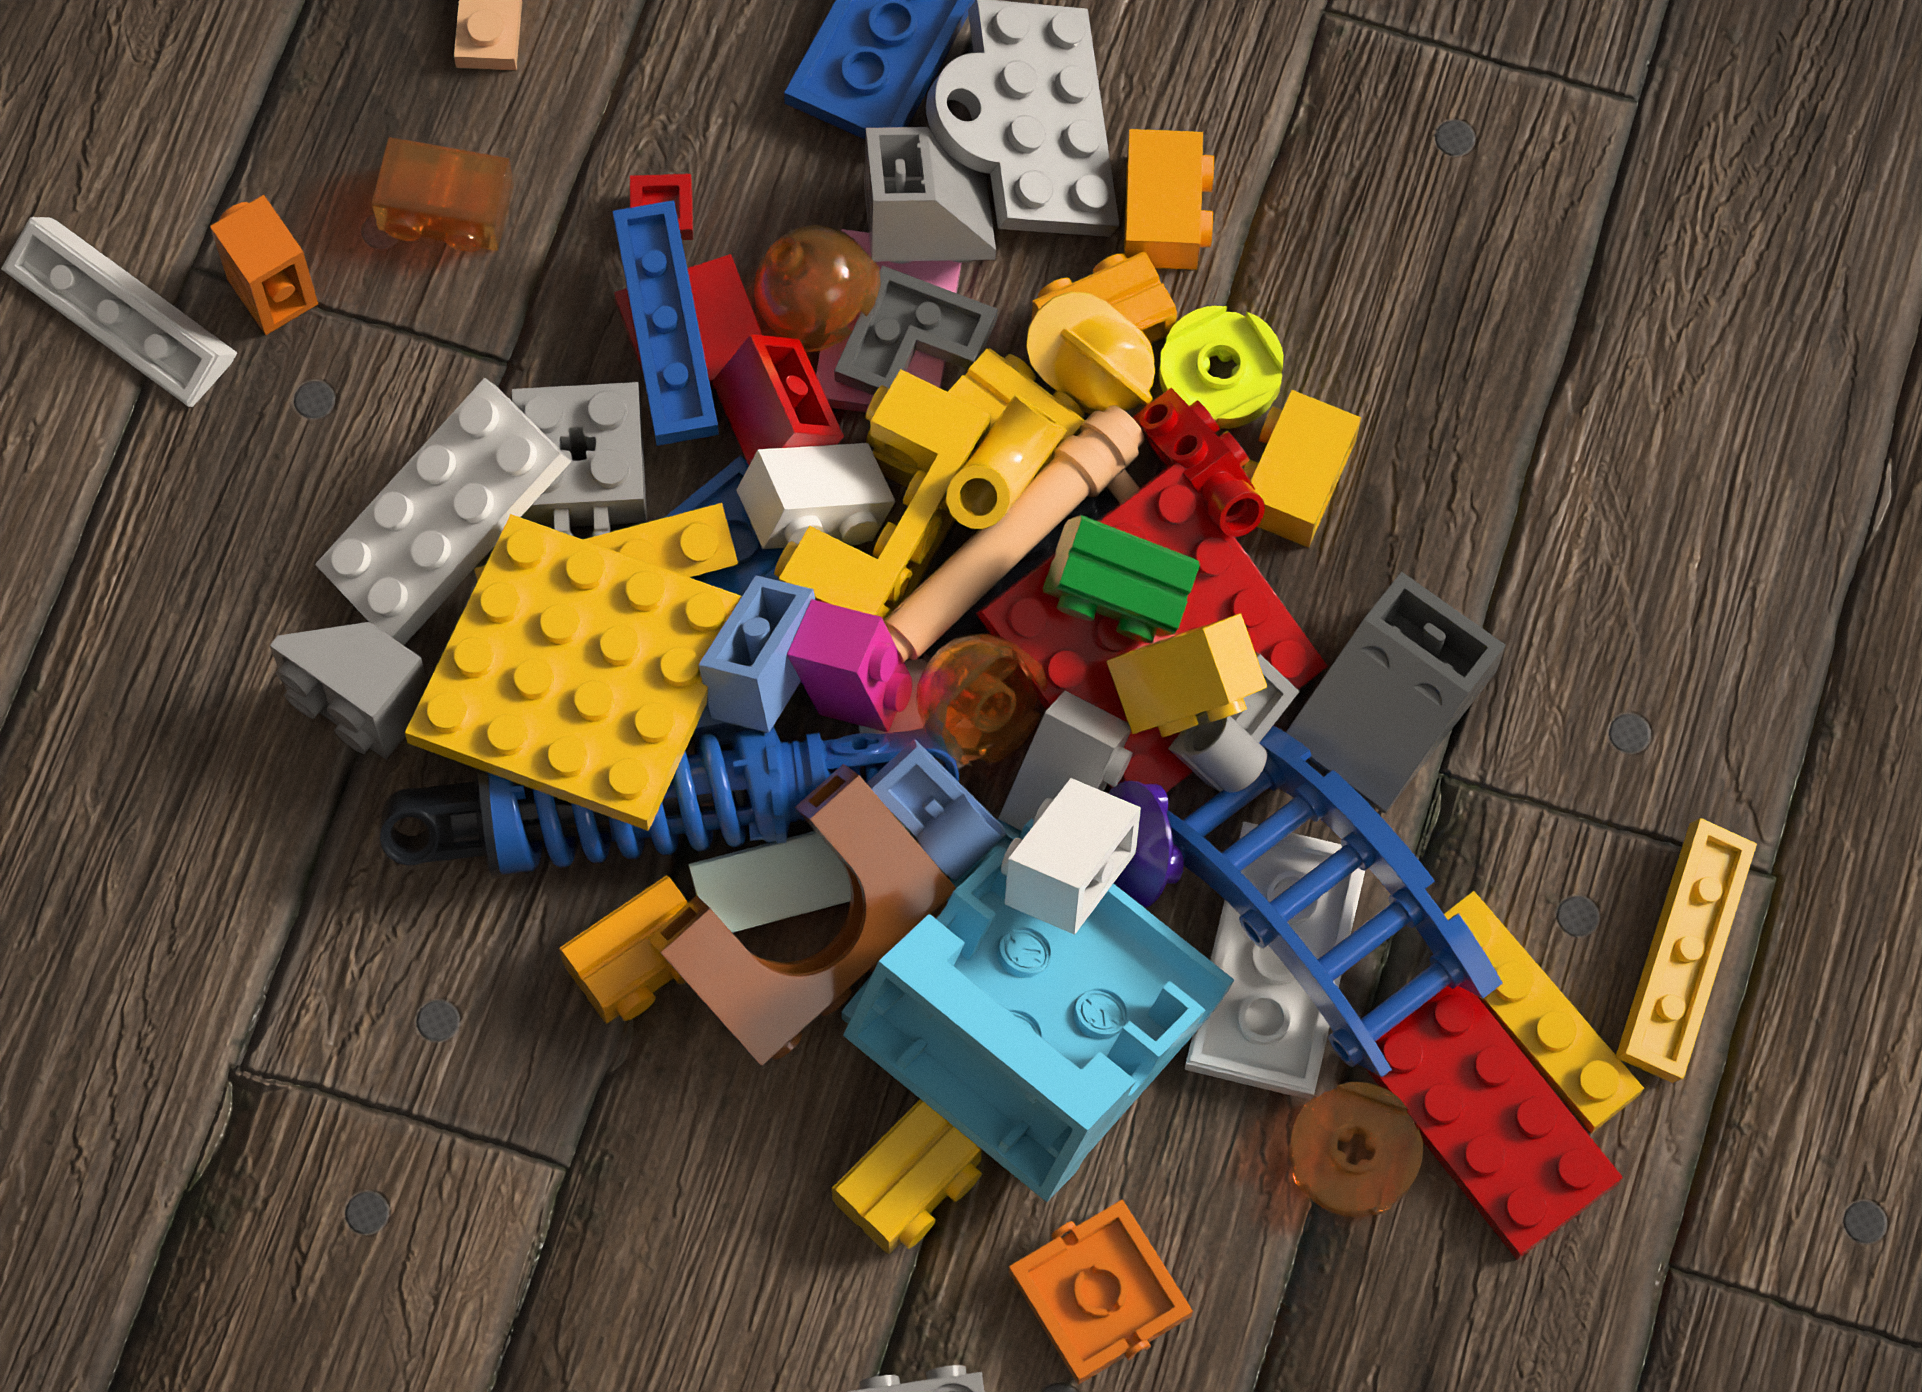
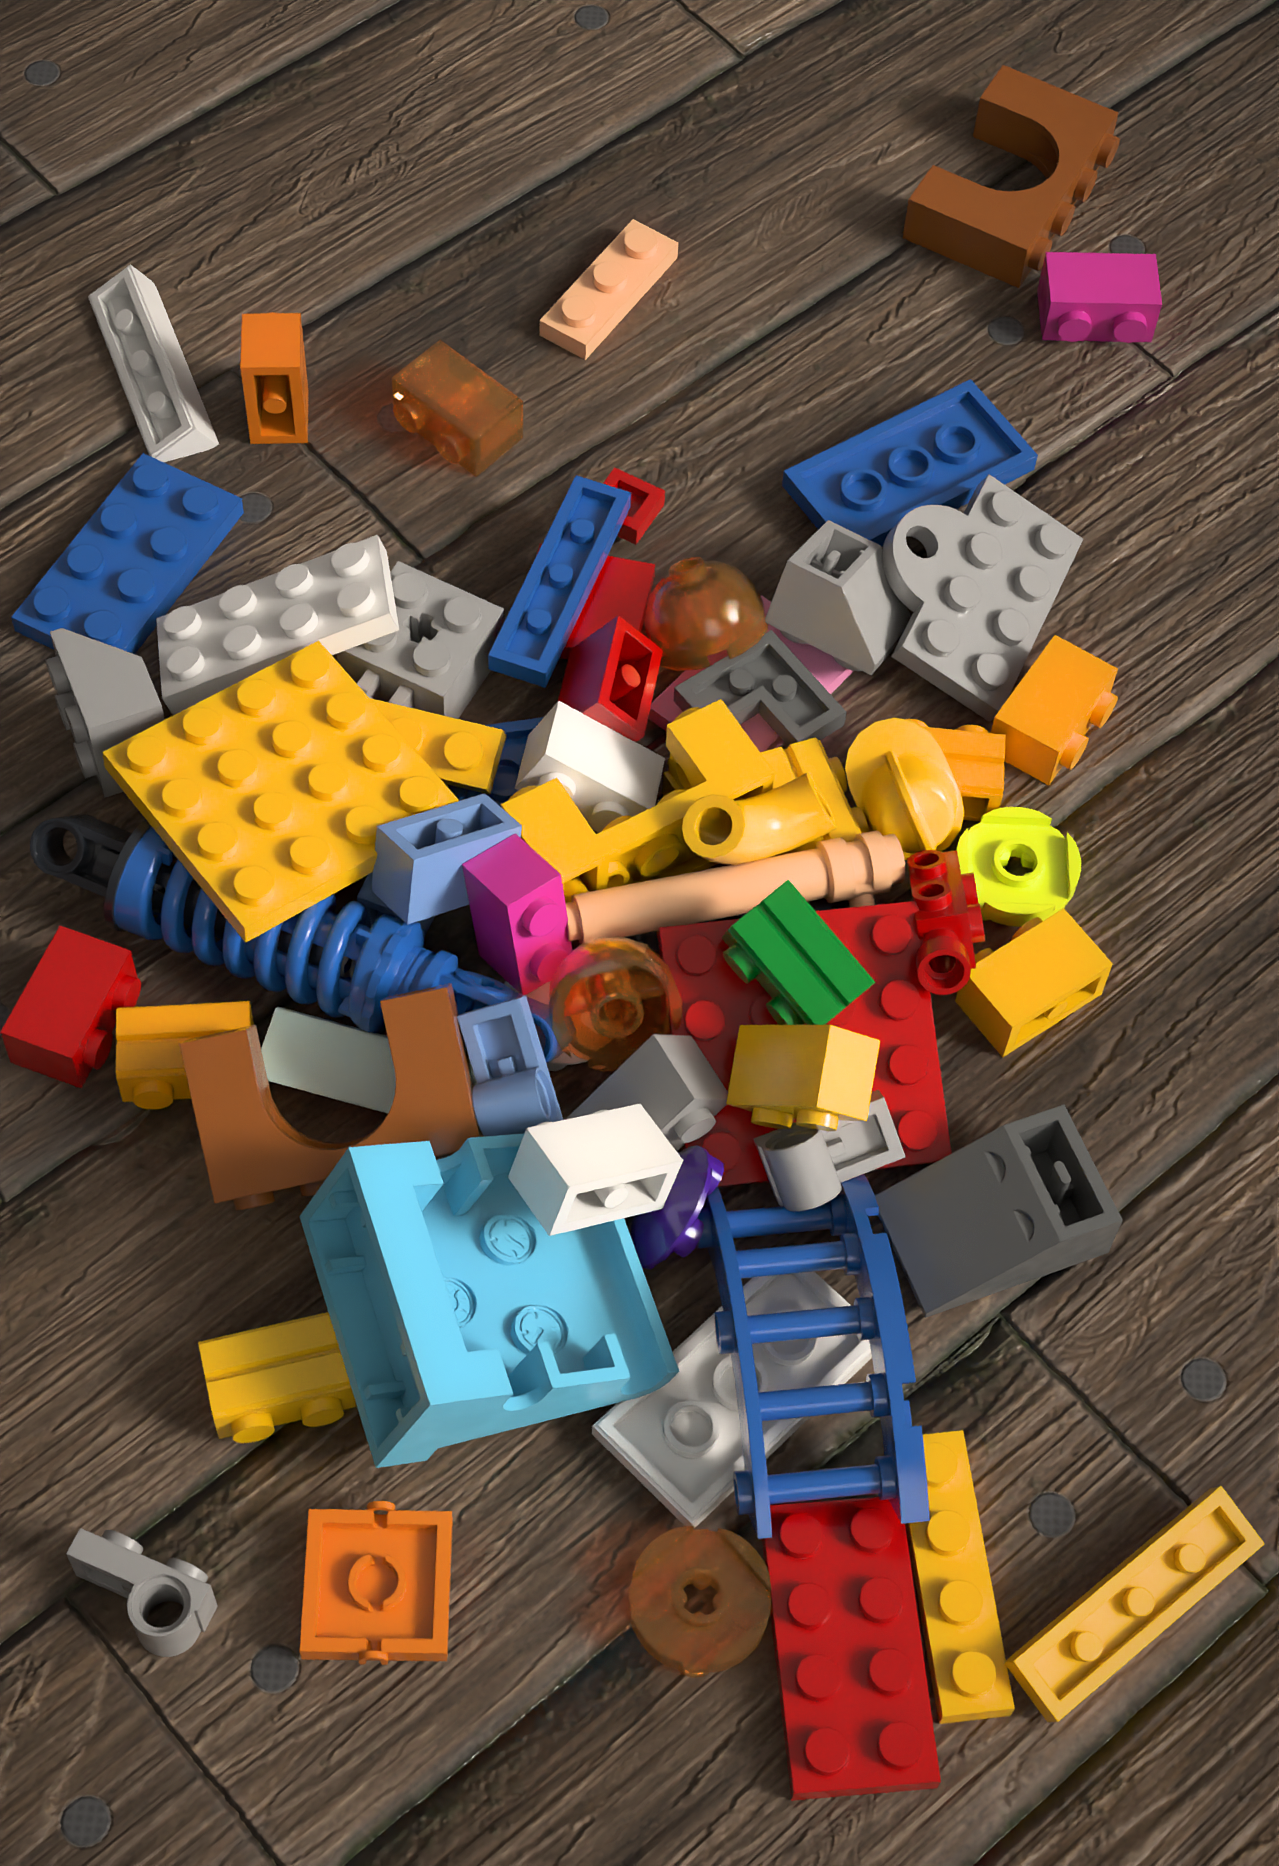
camera: 30 degrees right, 10 degrees down
none -> red brick [0,926,141,1089]
none -> blue plate [11,453,244,654]

